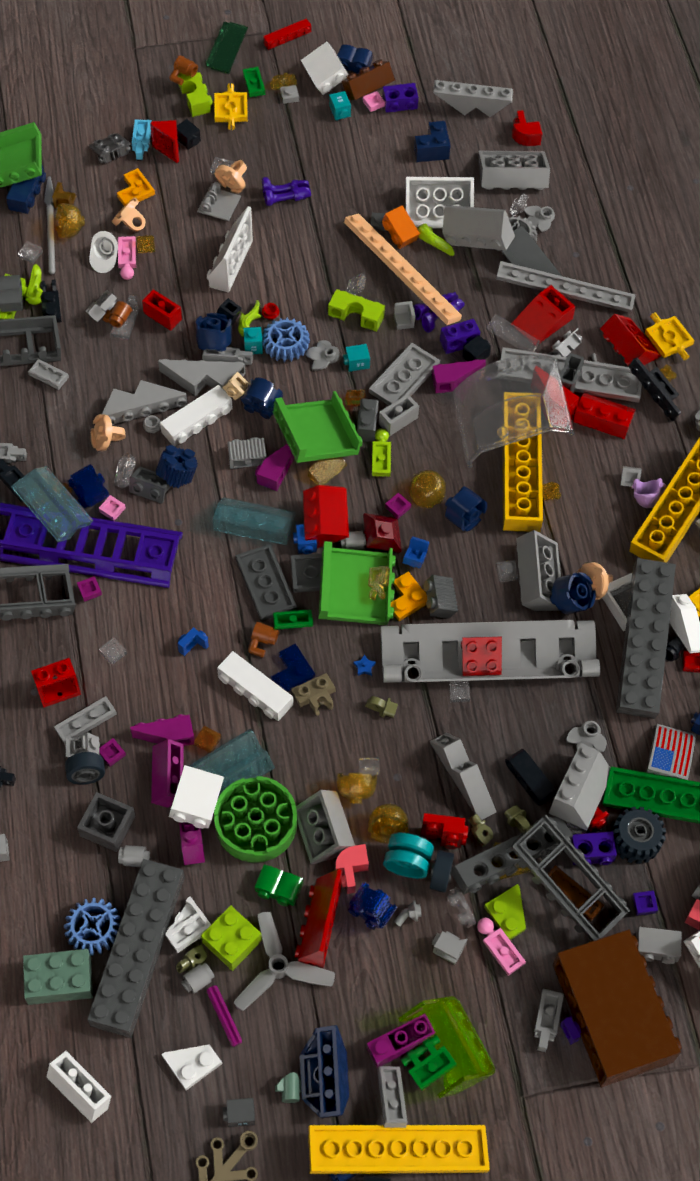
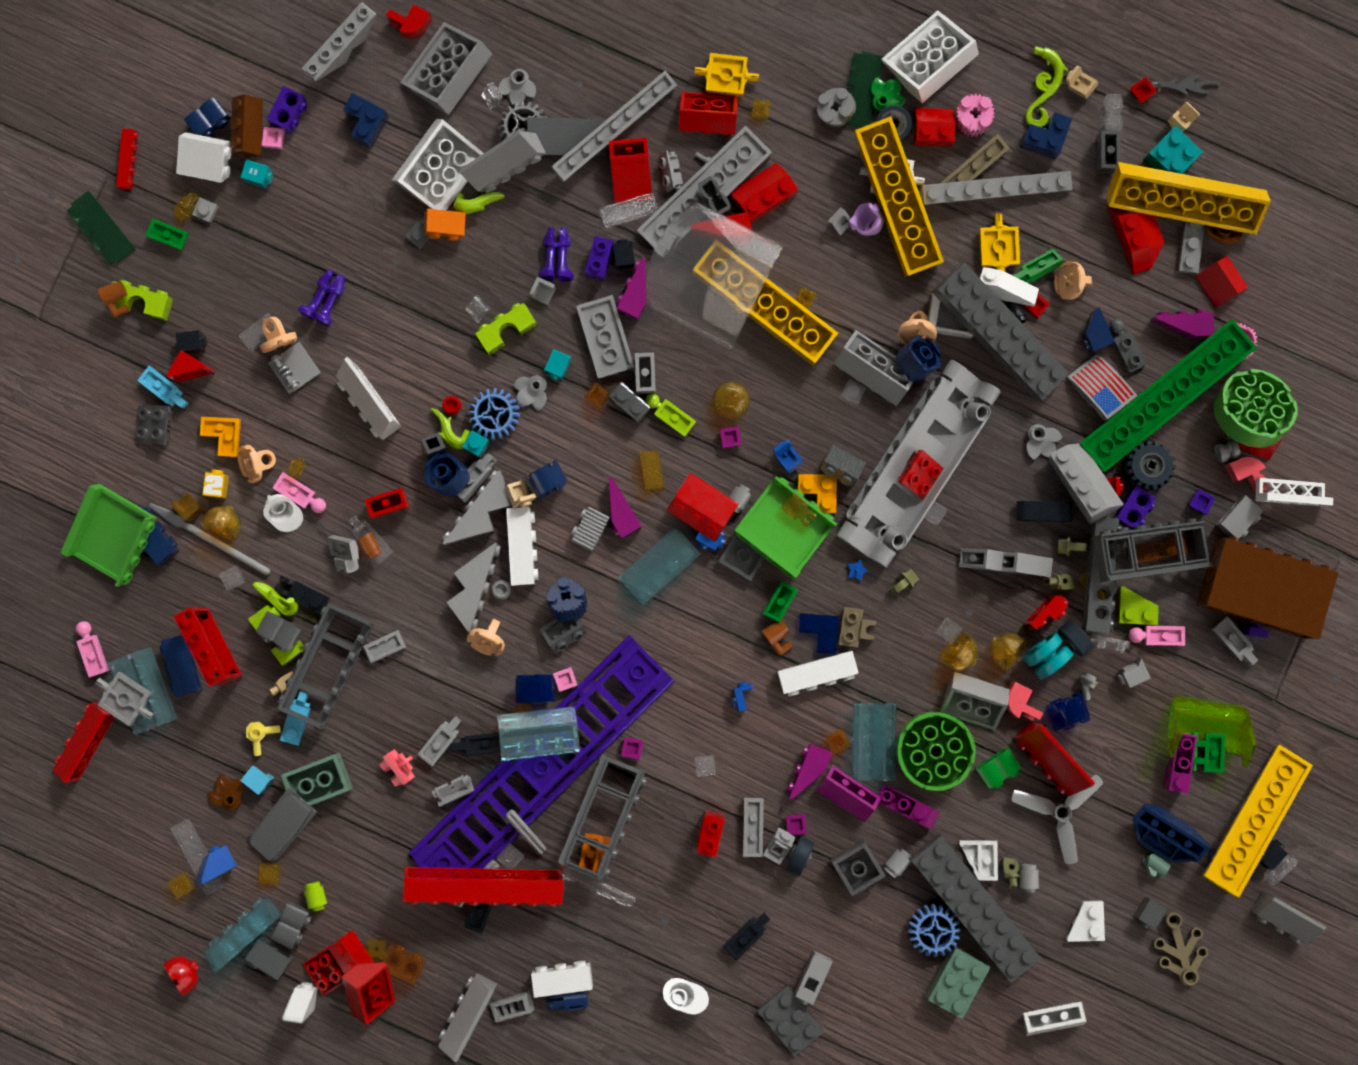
camera: 55 degrees left, 25 degrees up
clear plate [114,453,136,488] -> none
white brick [169,765,224,829] -> none
lime brick [201,905,262,971] -> none
magenta axle [207,985,242,1047] -> none
yellow plate [214,83,248,130] -> none
dark grey tile [235,544,297,621] -> none
bright green panel [272,391,362,463] -> none
light nougat plate [344,213,462,325] -> none
dark red slope [363,513,402,553] -> none
light grey tile [377,1066,407,1128] -> none
dark blue brick [445,486,488,531] -> none
black bracket [629,357,681,421] -> none
none -> brick [202,470,229,499]

